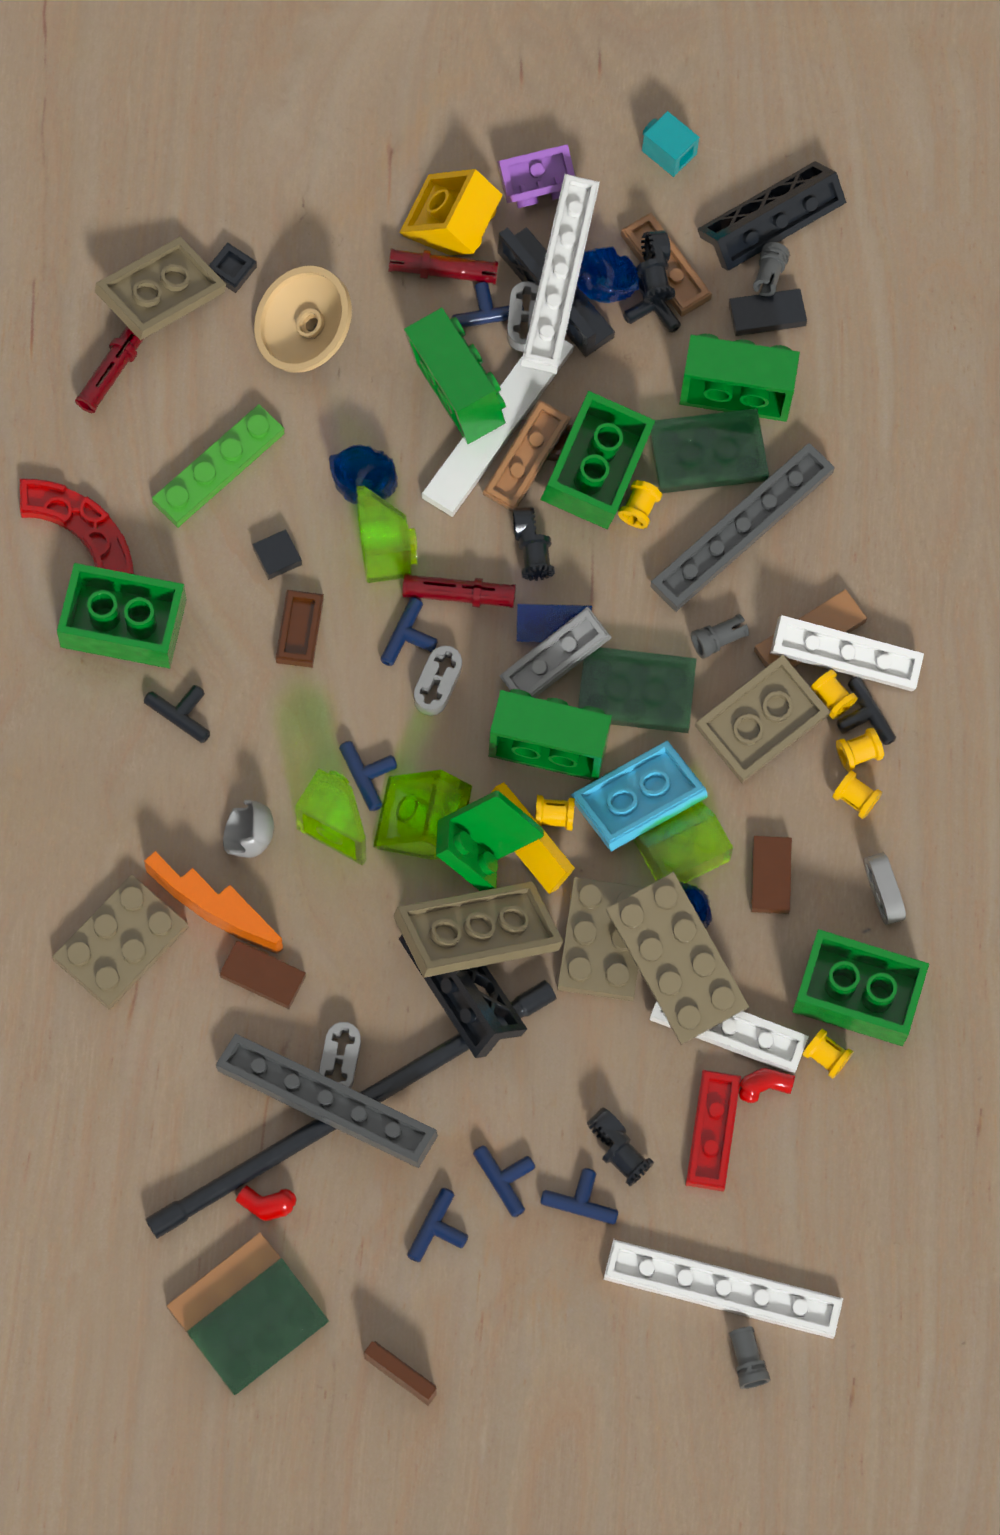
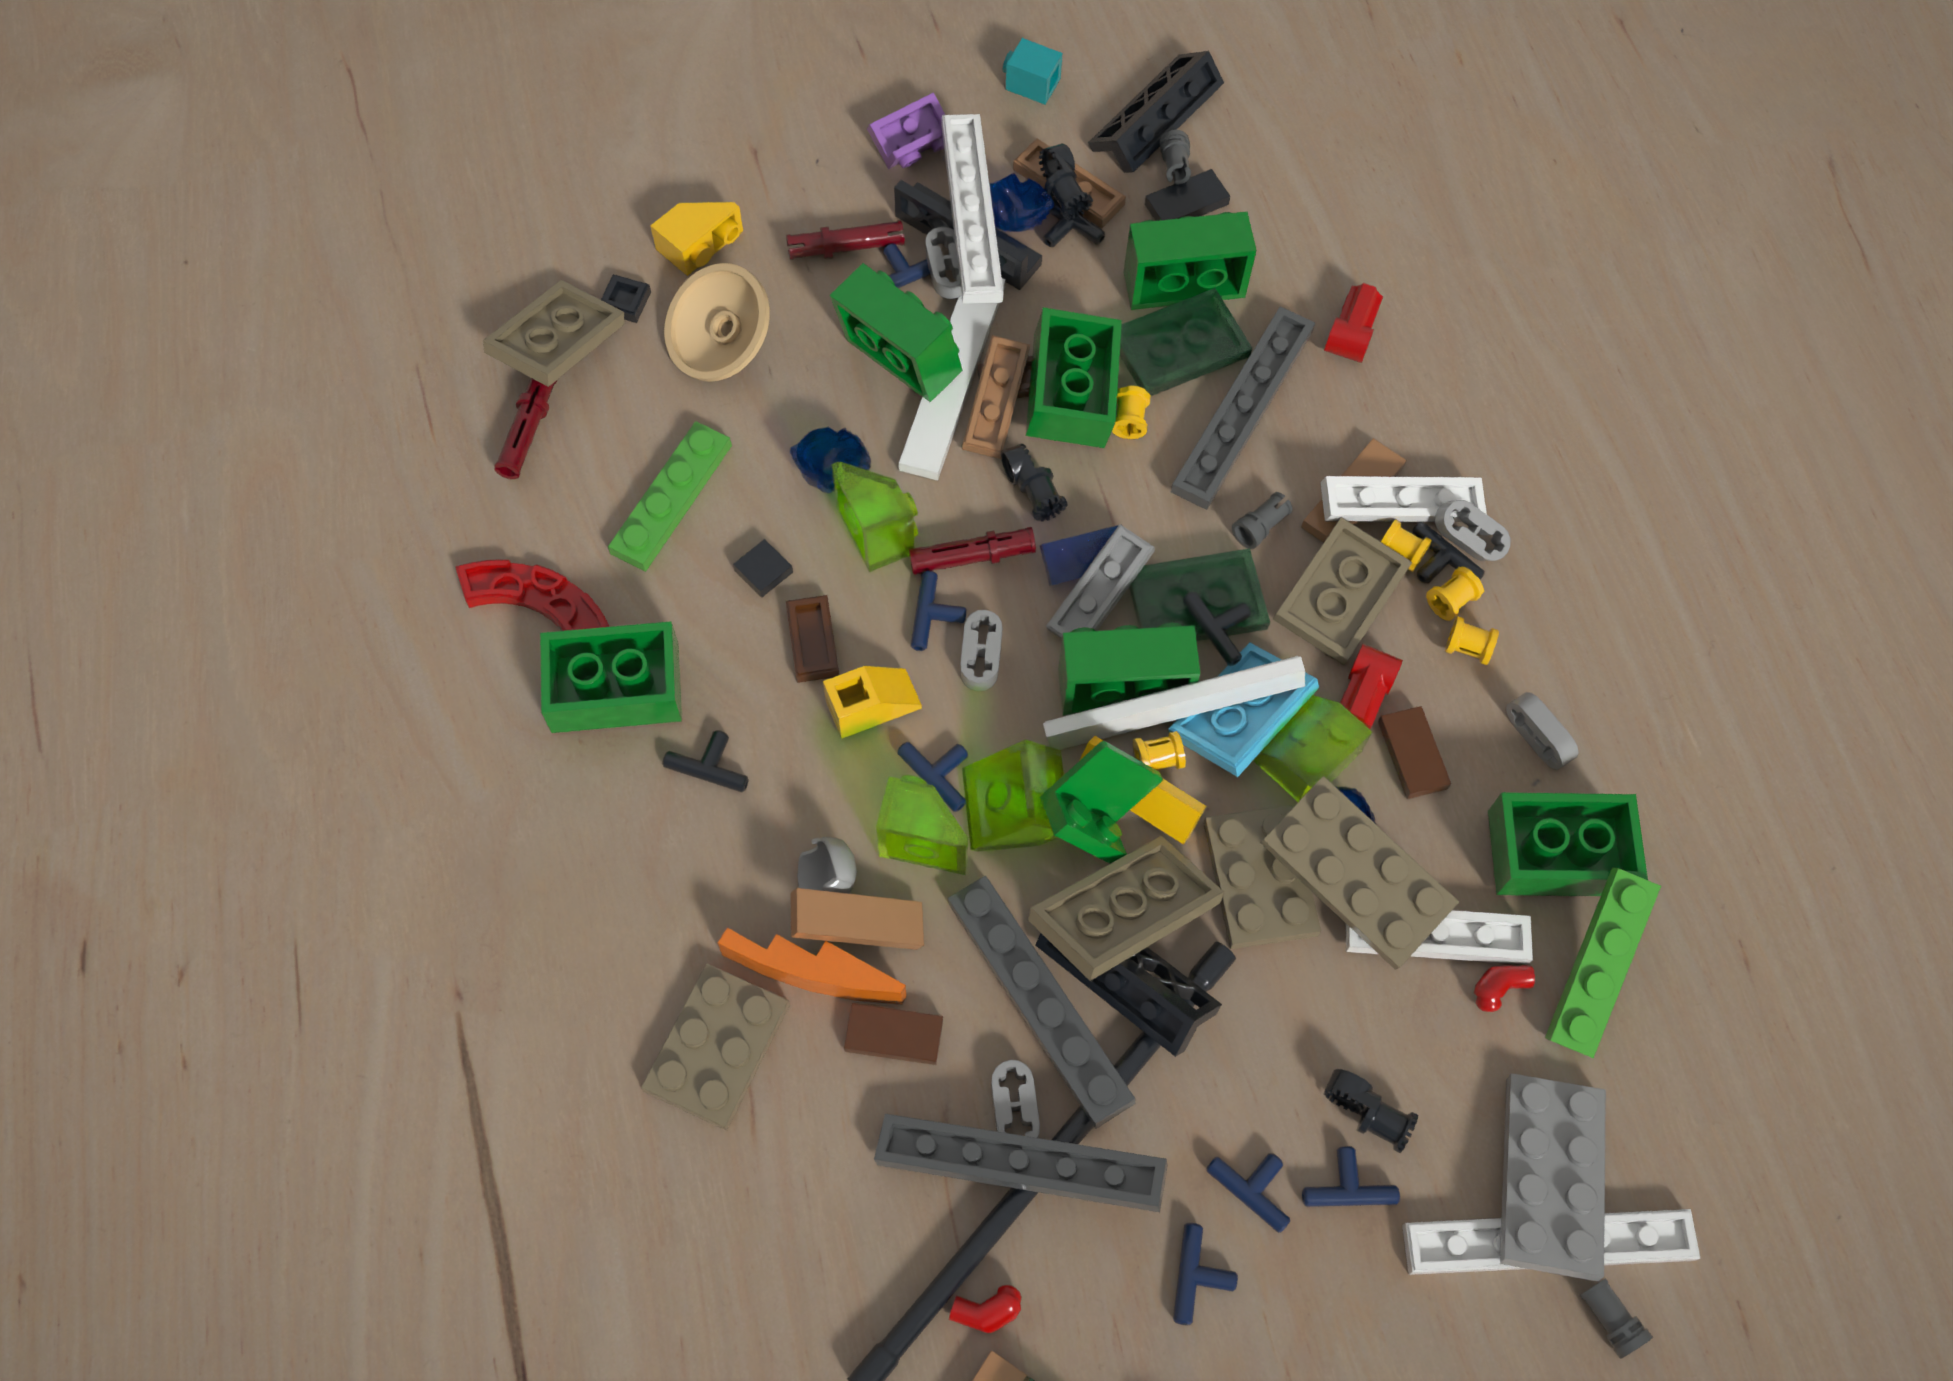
camera: 15 degrees left, 5 degrees down
yellow slope [399,169,503,256] -> none
red tile [685,1070,741,1192] -> none
yellow bush [802,1028,854,1079] -> none
none -> yellow slope [650,202,743,276]
none -> medium nougat tile [791,888,924,950]
none -> yellow slope [823,666,922,739]
none -> dark grey plate [948,875,1136,1129]
none -> white tile [1043,656,1305,752]
none -> black piece [1182,591,1251,666]
none -> red piece [1324,283,1383,363]
none -> red piece [1334,644,1403,733]
none -> light grey beam [1435,500,1511,561]
none -> light grey plate [1500,1073,1606,1282]
none -> bright green plate [1545,867,1661,1058]

